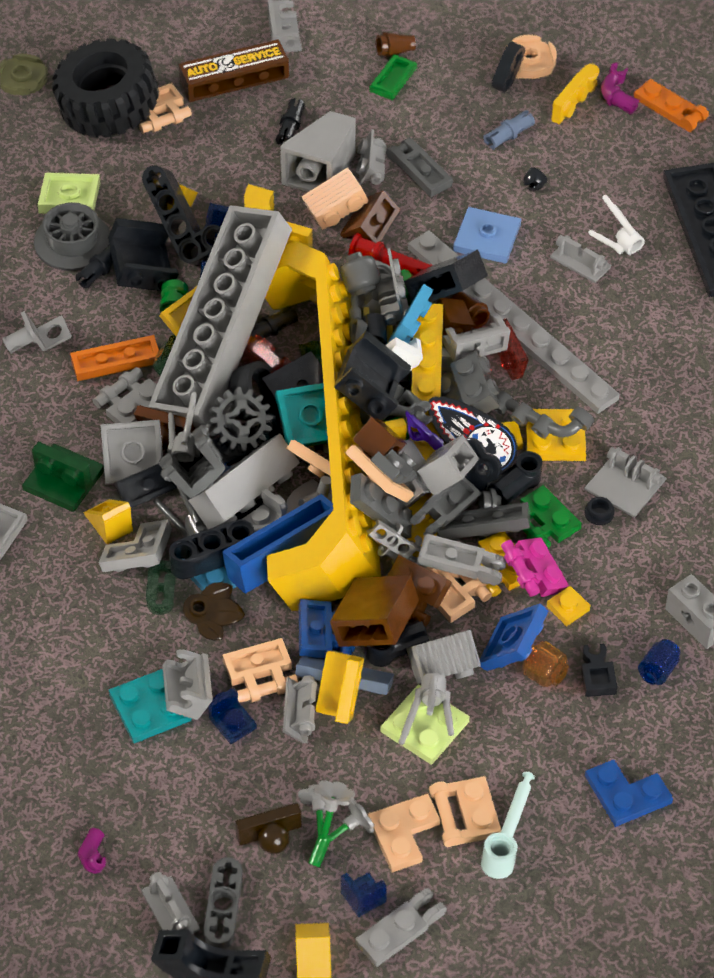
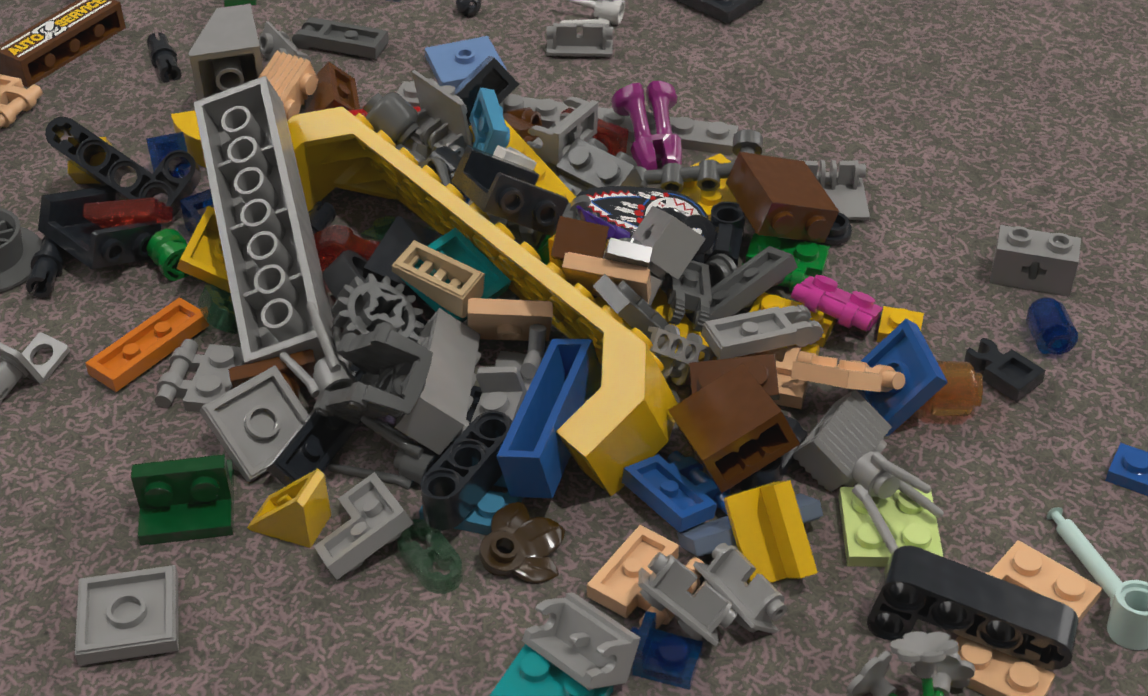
camera: 35 degrees left, 10 degrees down
none -> clear red tile [83,198,173,228]
none -> tan slope [392,240,485,318]
none -> magenta piece [611,81,682,170]
none -> light grey hinge [639,552,737,647]
none -> reddish brown brick [726,152,839,243]
none -> light nougat plate [791,355,905,392]
none -> black beam [867,546,1079,670]

